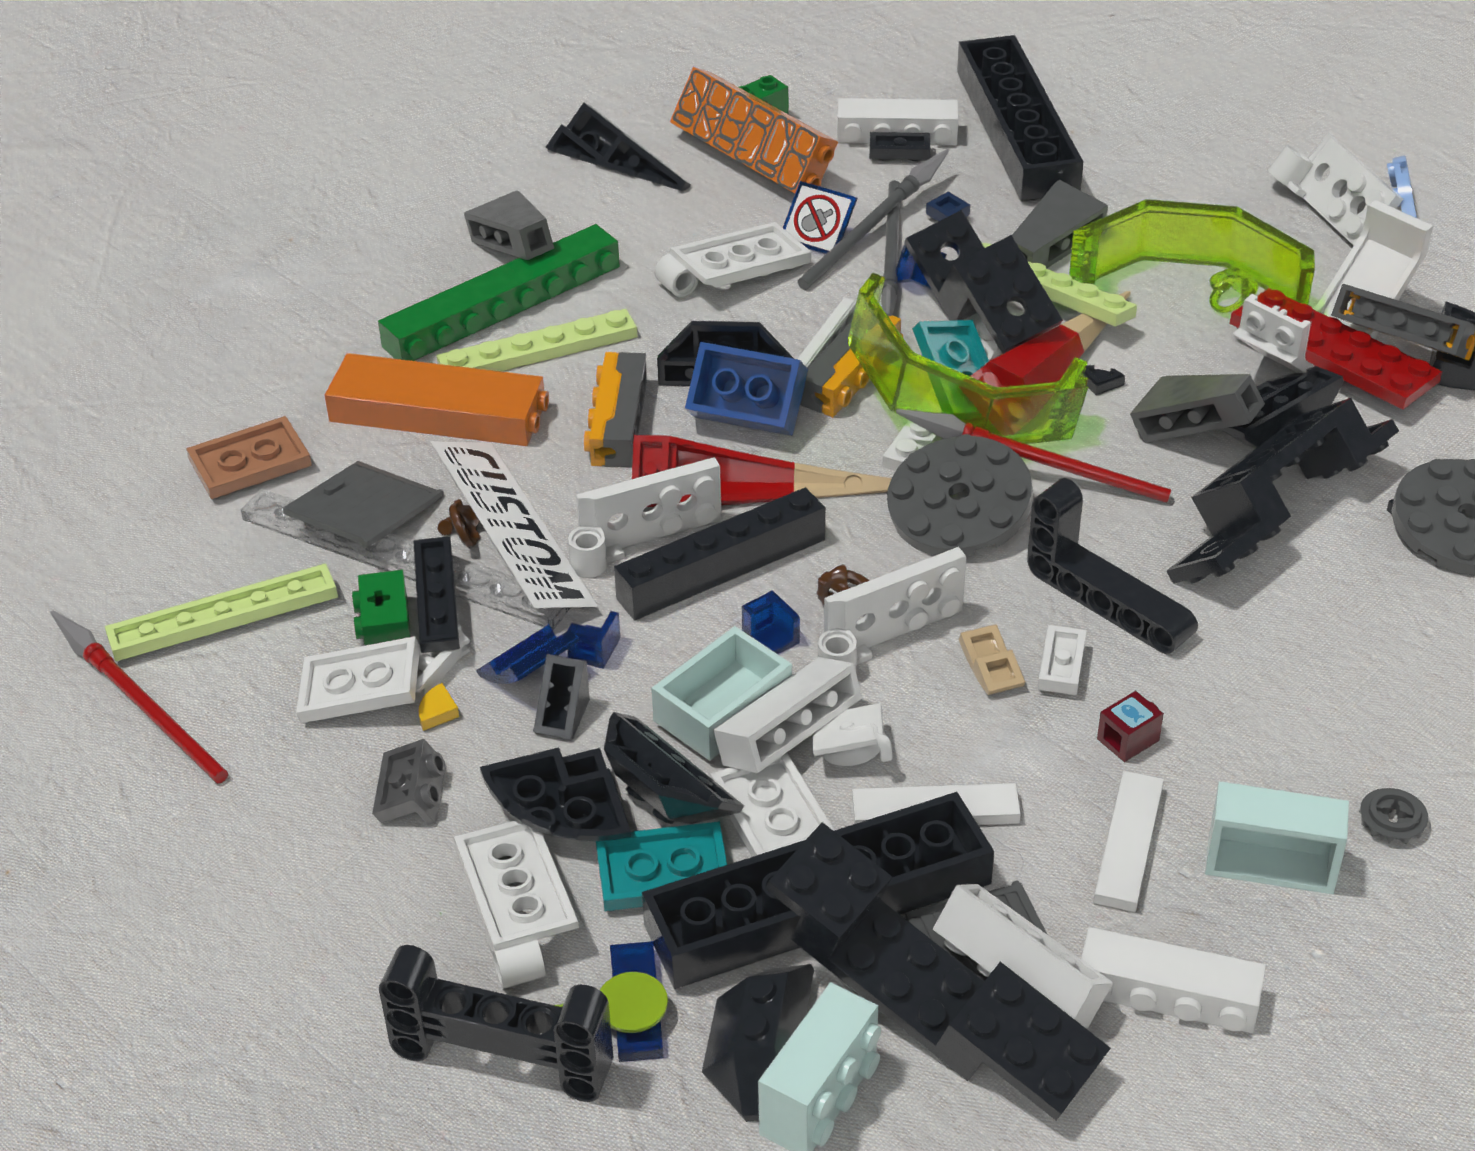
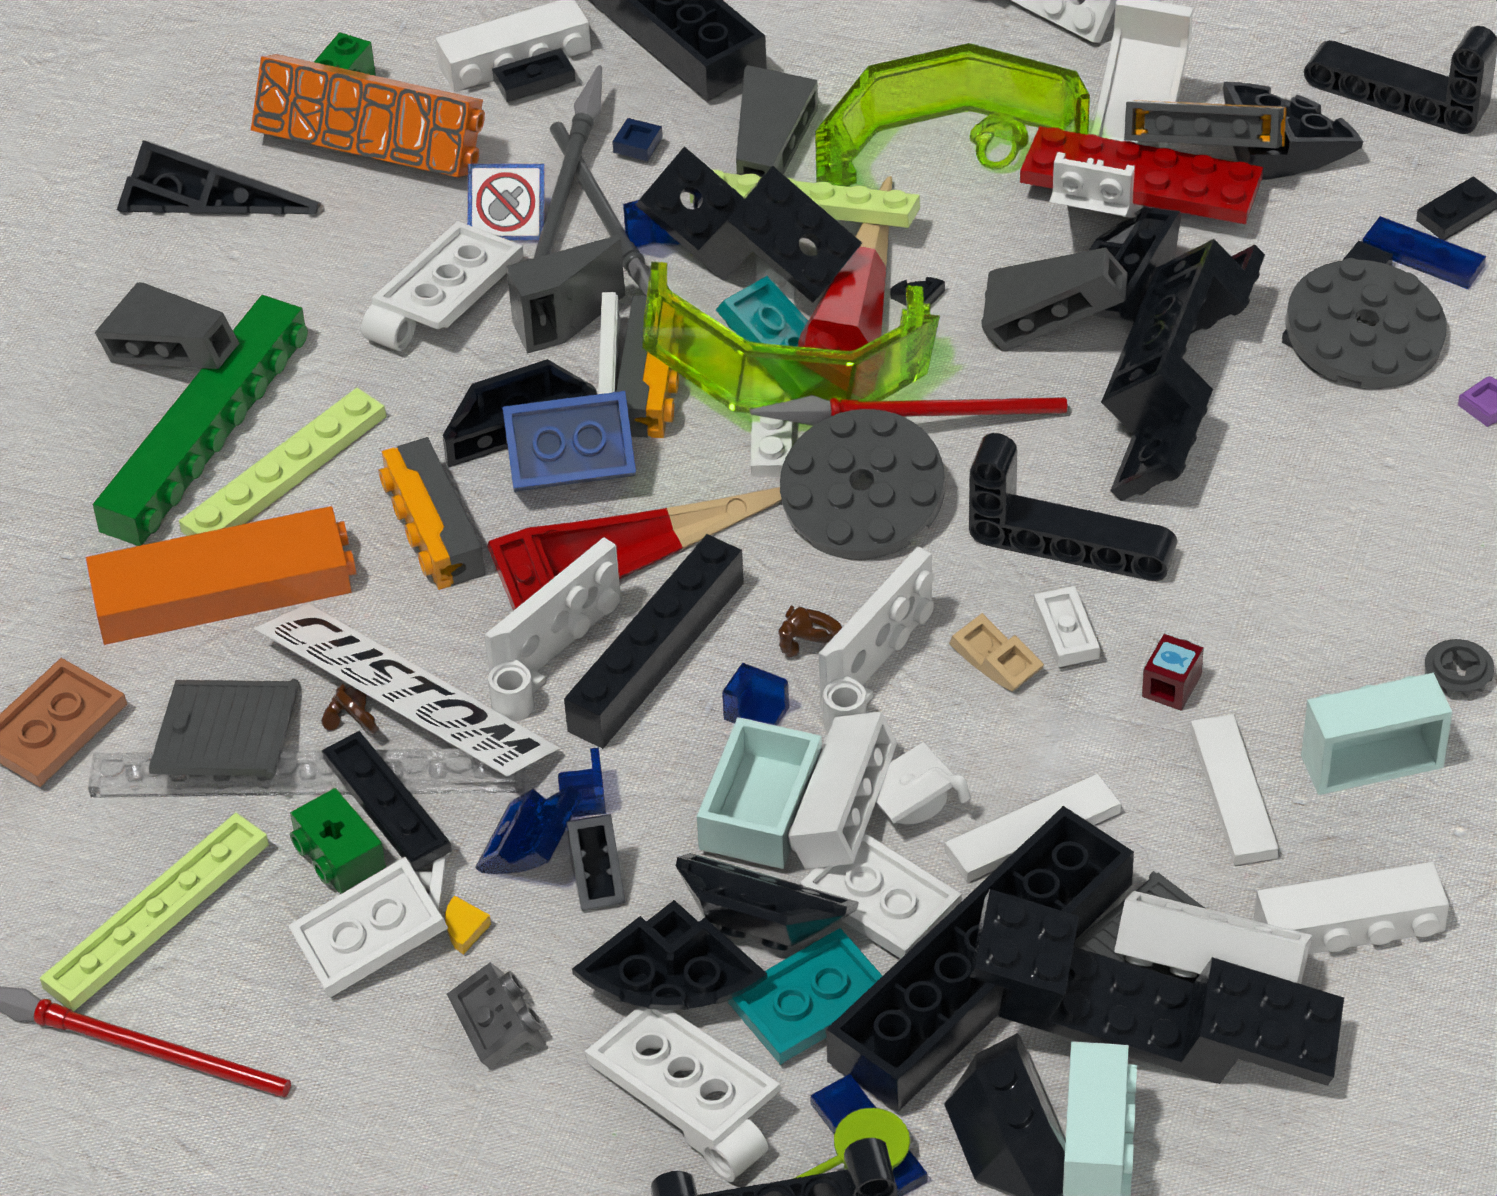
camera: 25 degrees left, 5 degrees up
none -> dark grey slope [506,235,625,354]

